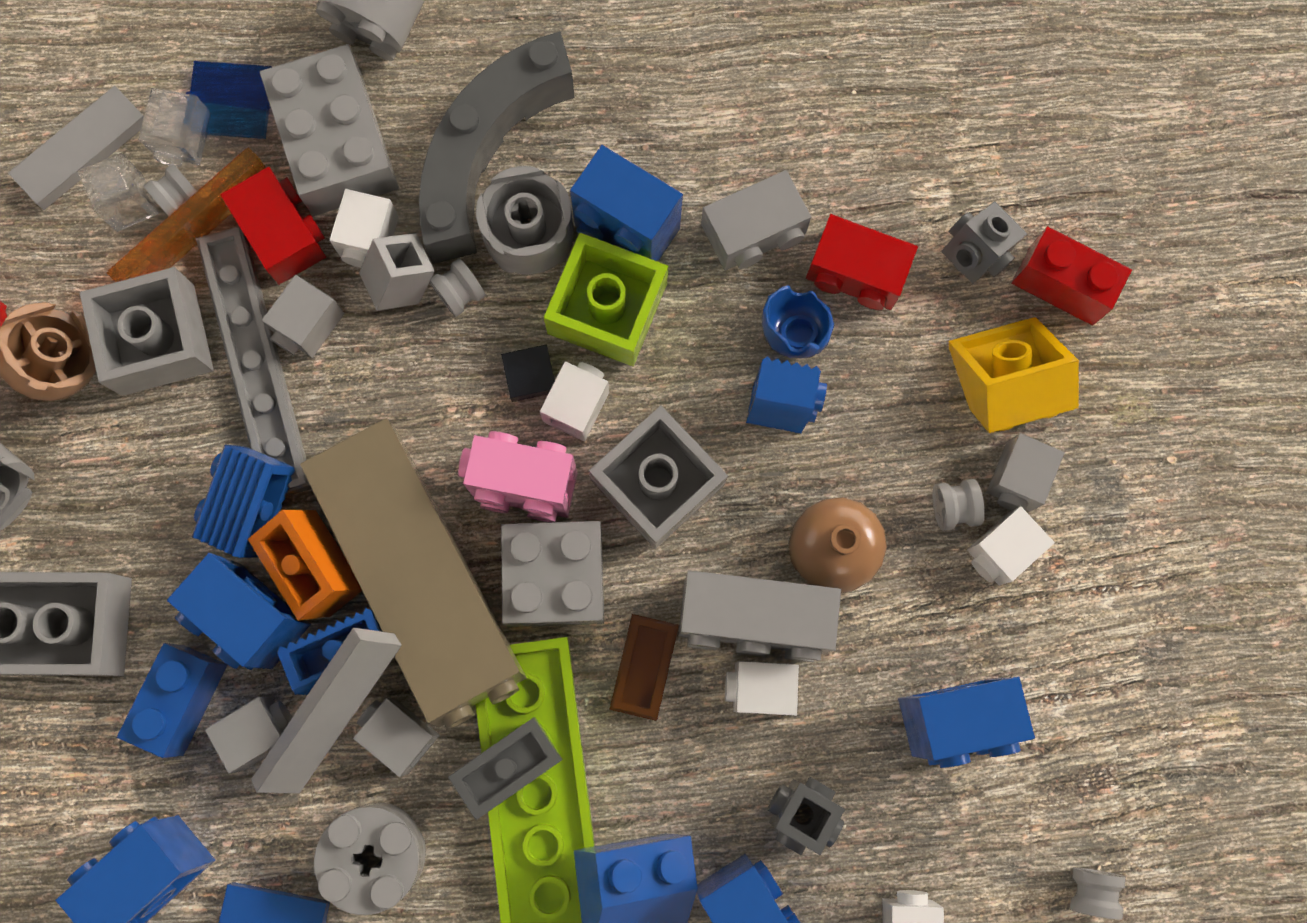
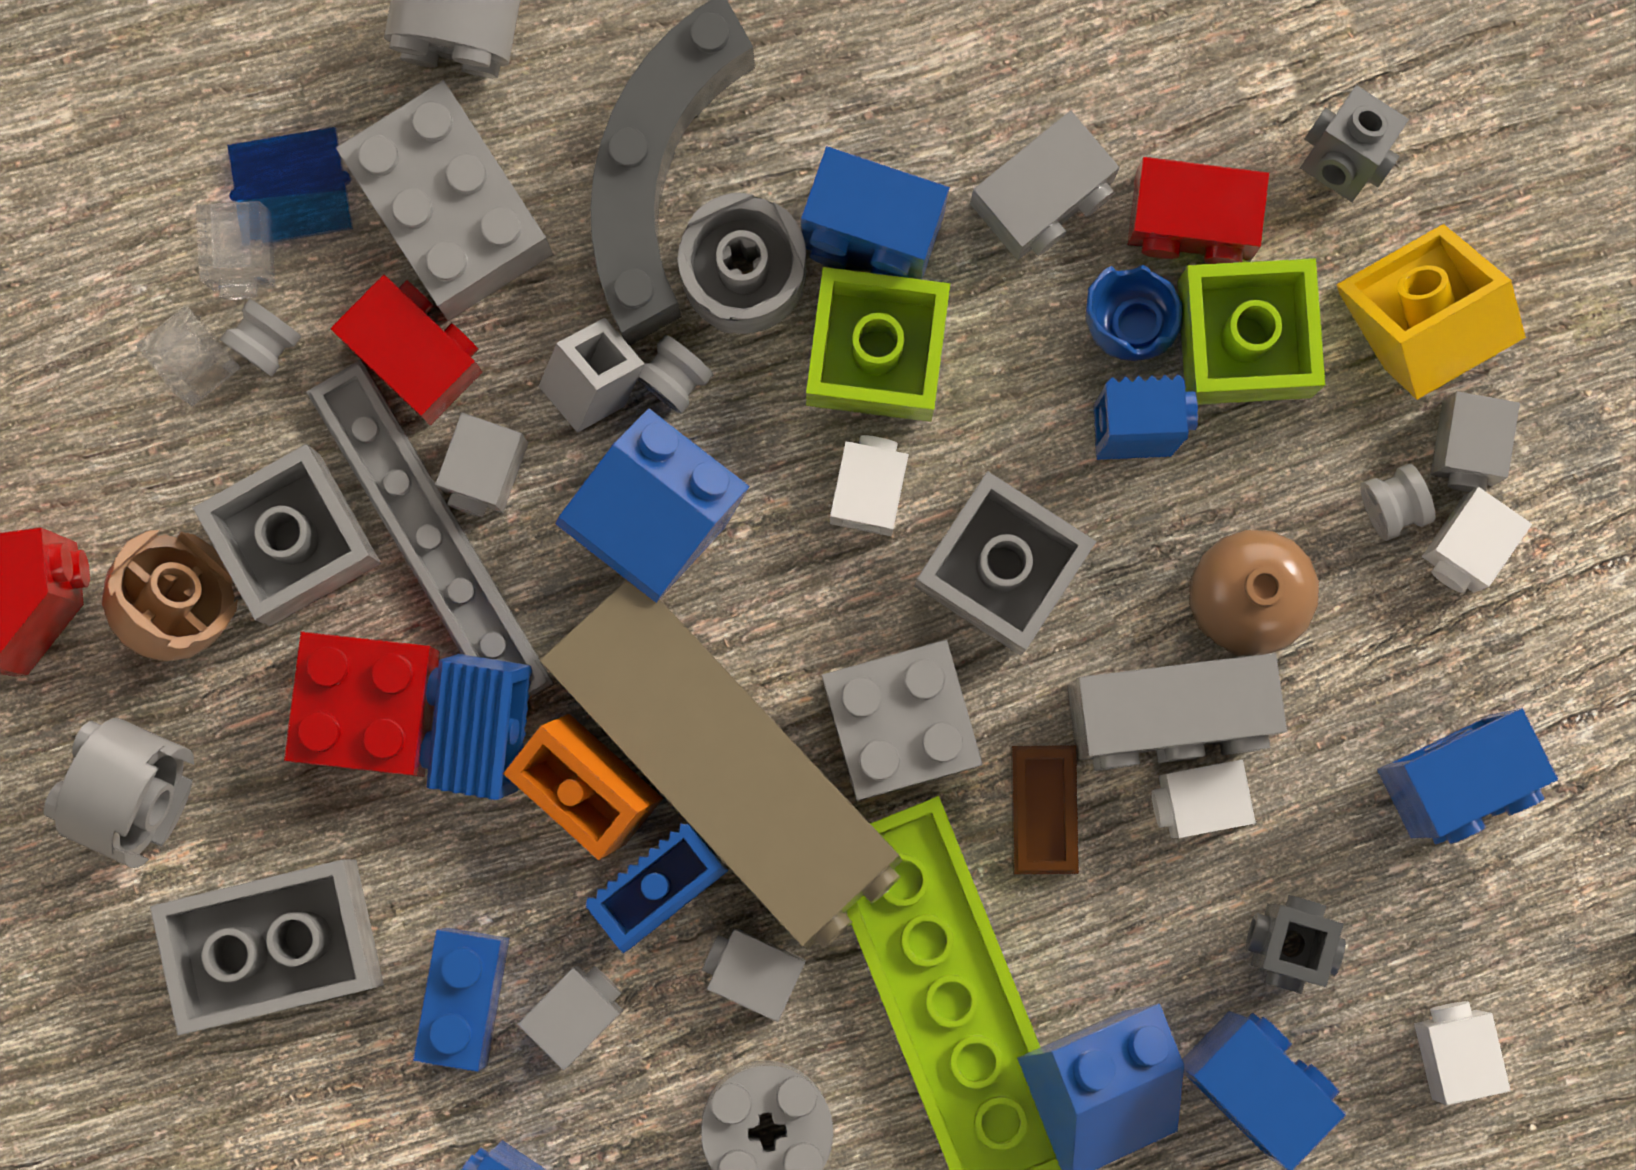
camera: 10 degrees left, 5 degrees up
light grey tile [8,85,149,210] -> none
clear orange tile [107,147,266,282] -> none
blue brick [167,553,311,670] -> none
light grey tile [251,628,402,794] -> none
white brick [329,189,399,268] -> none
dark grey plate [448,717,563,820] -> none
bright pink brick [458,431,578,523] -> none
black tile [501,344,555,402] -> none
red brick [1011,226,1132,326] -> none
none -> red brick [284,631,440,777]
none -> blue slope [555,408,750,603]
none -> lime brick [1177,258,1325,405]

